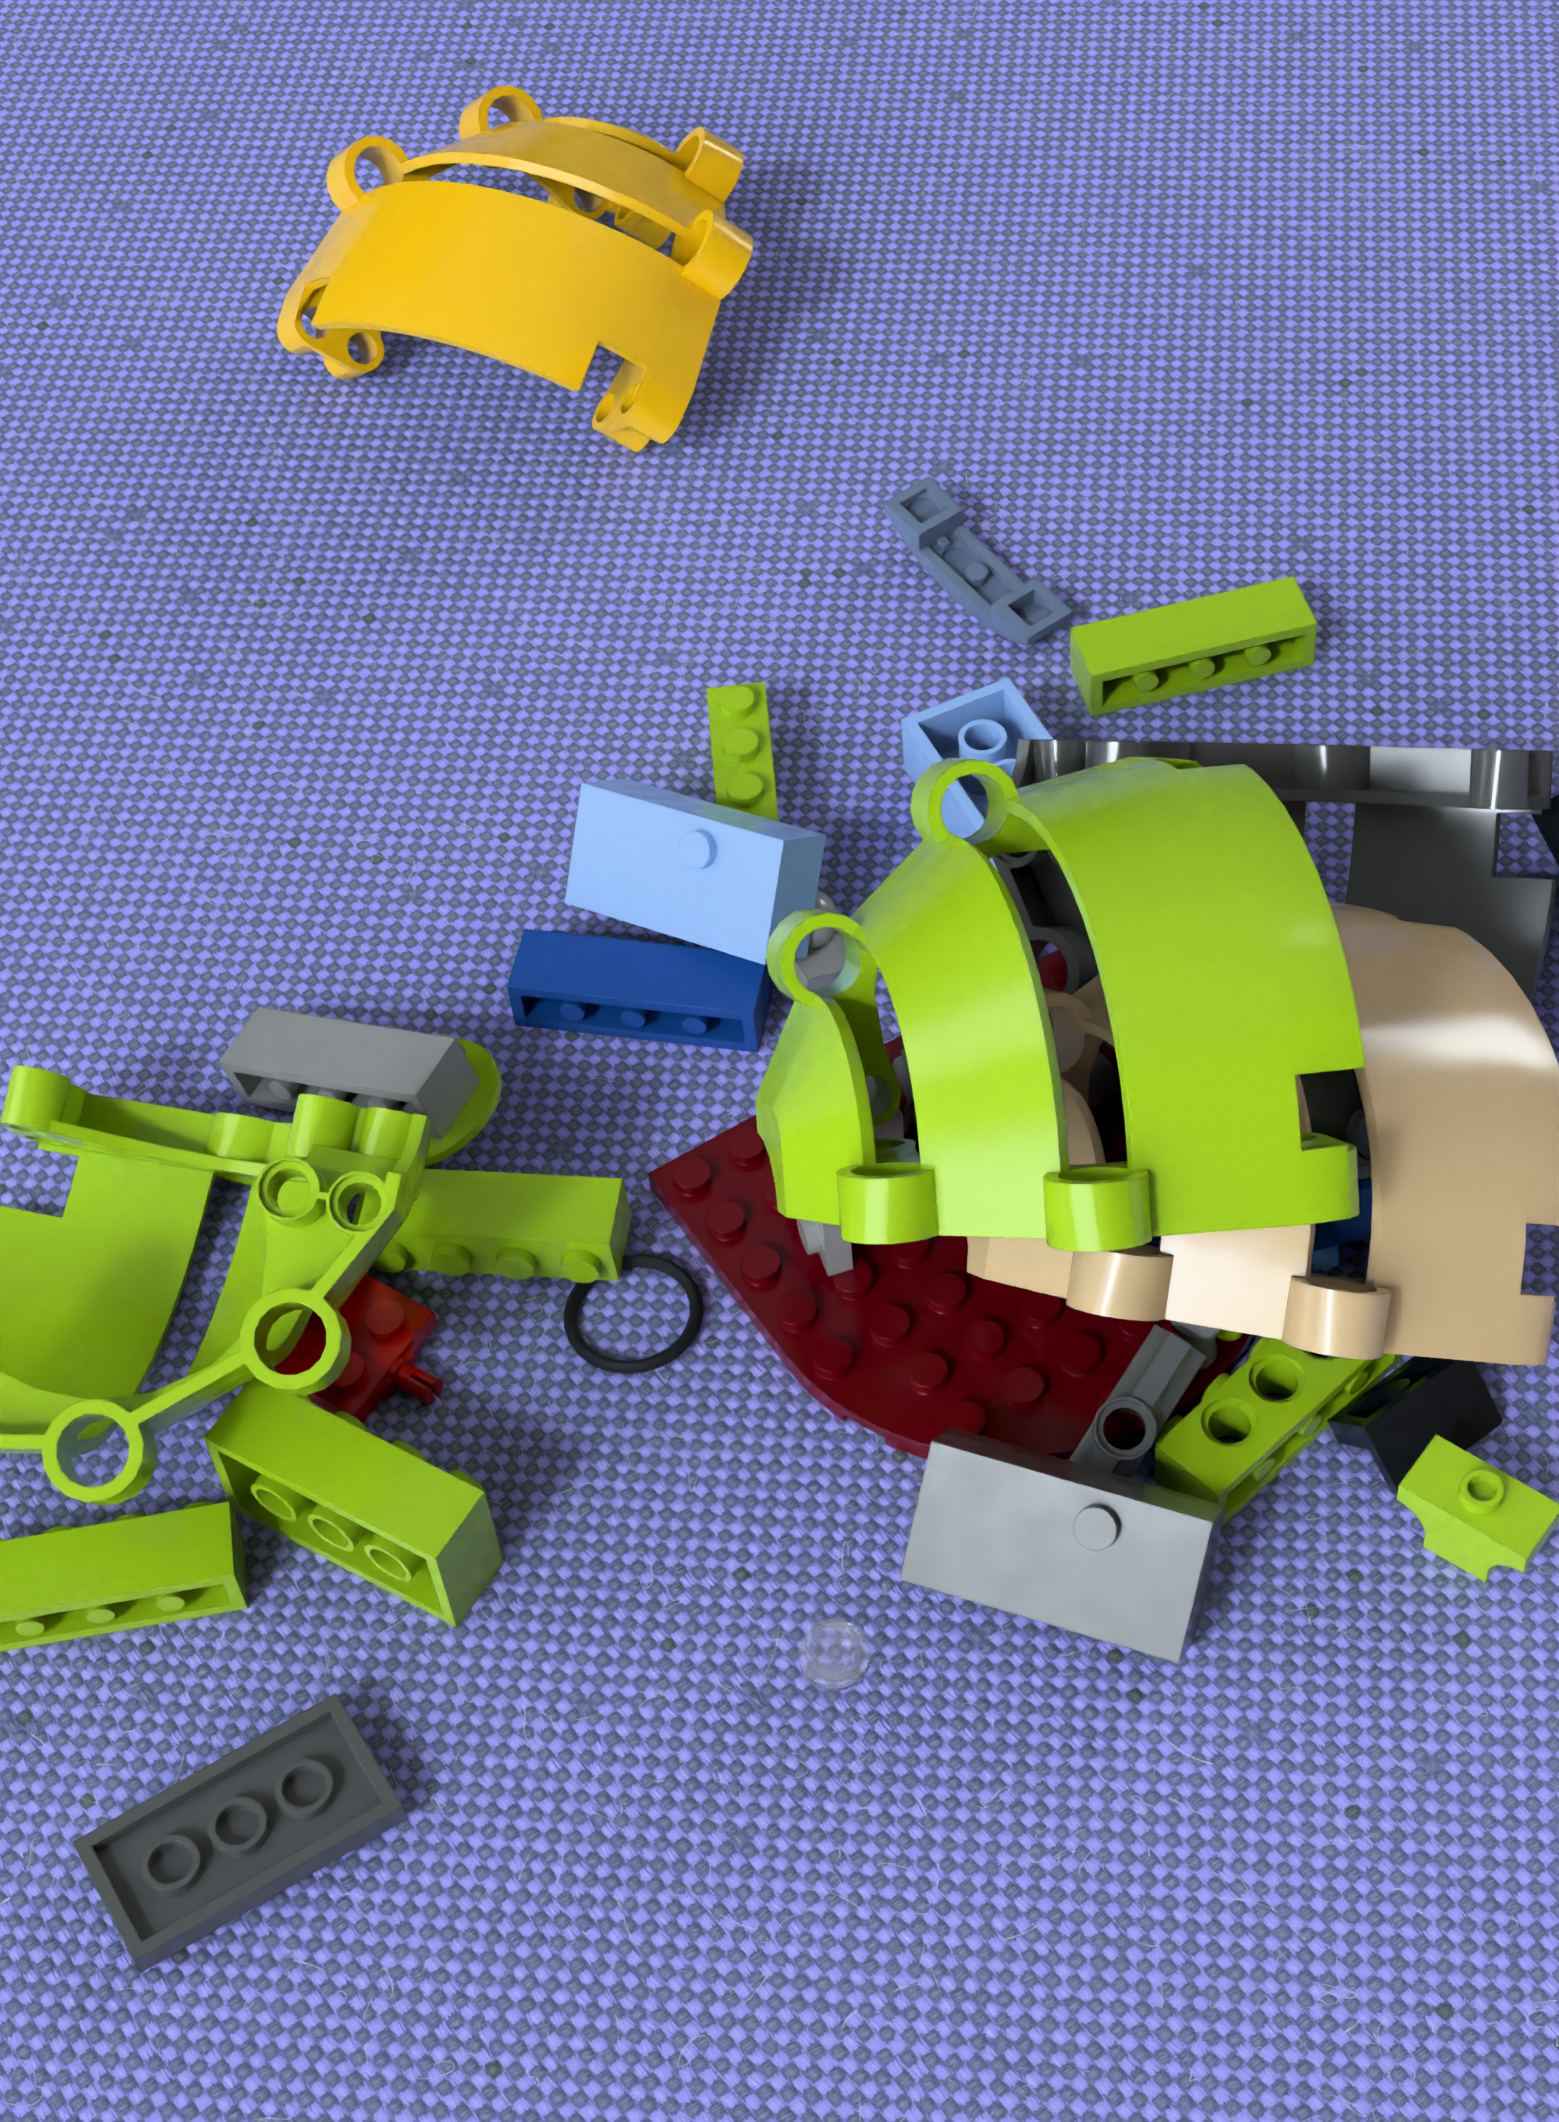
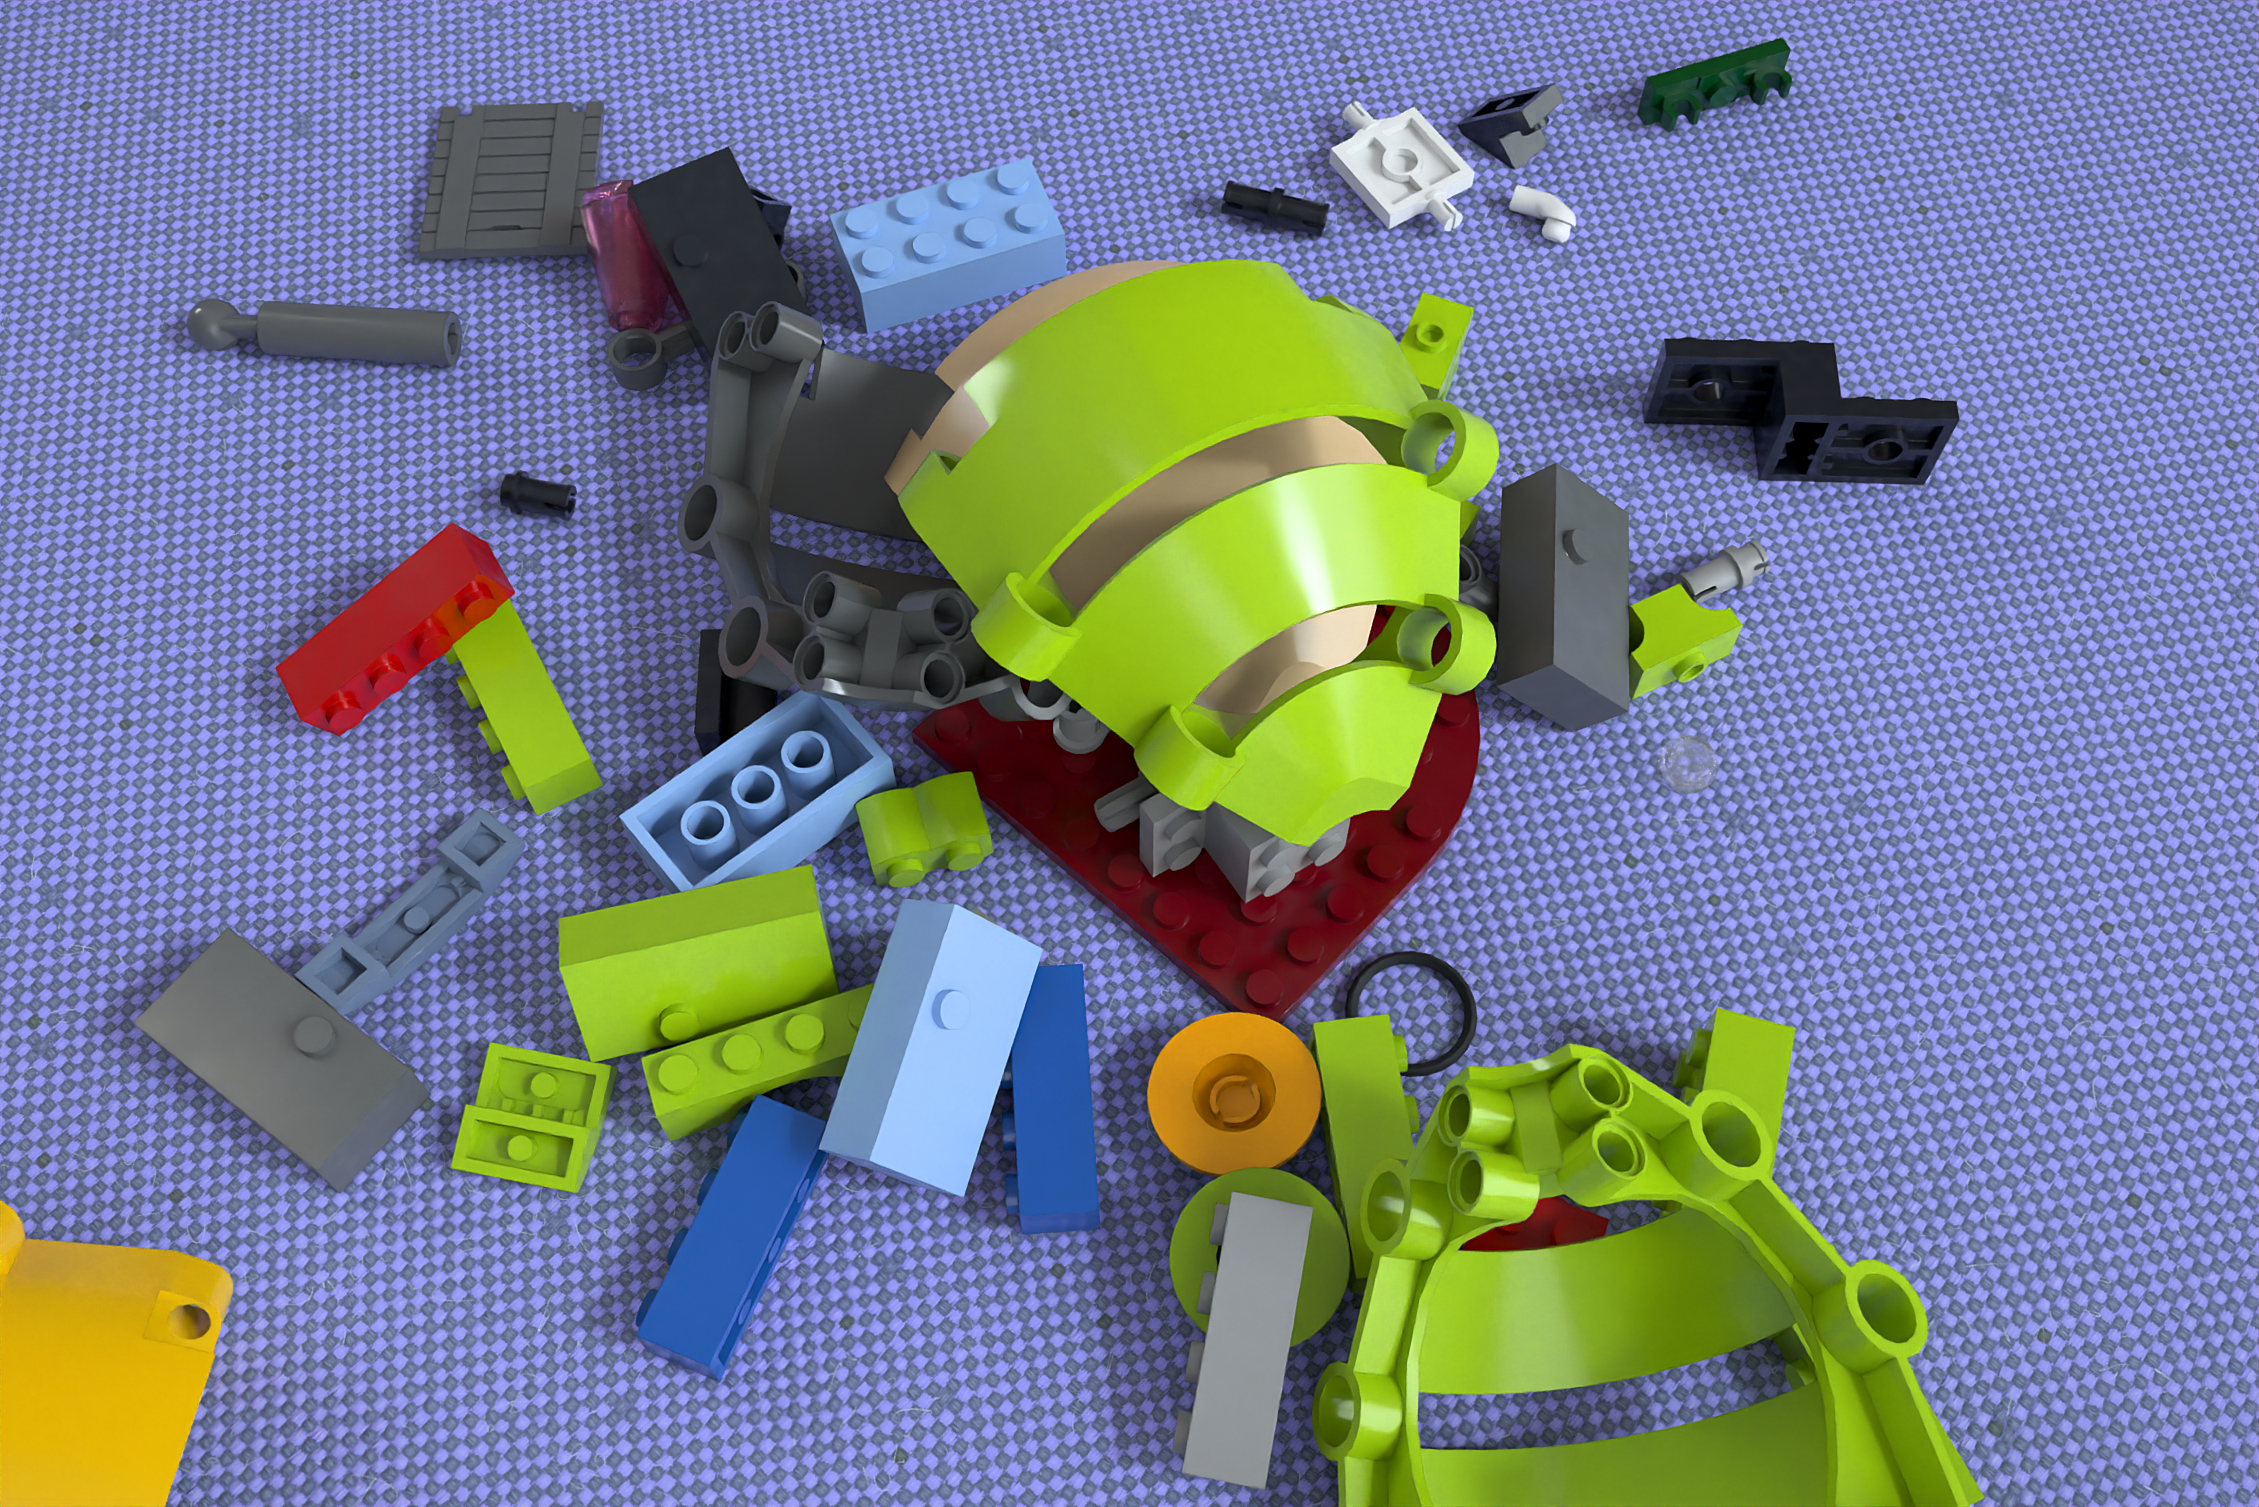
camera: 110 degrees left, 10 degrees up
dark grey plate [72,1693,407,1973] -> none
none -> dark grey brick [133,927,431,1193]
none -> red brick [275,522,515,737]
none -> lime slope [450,1042,619,1193]
none -> black pin [500,470,577,521]
none -> lime brick [558,864,841,1063]
none -> blue brick [636,1094,830,1382]
none -> light orange hat [1147,1012,1322,1178]
none -> lime brick [1629,583,1743,700]
none -> black bracket [1642,337,1960,485]
none -> light grey pin [1676,540,1770,605]

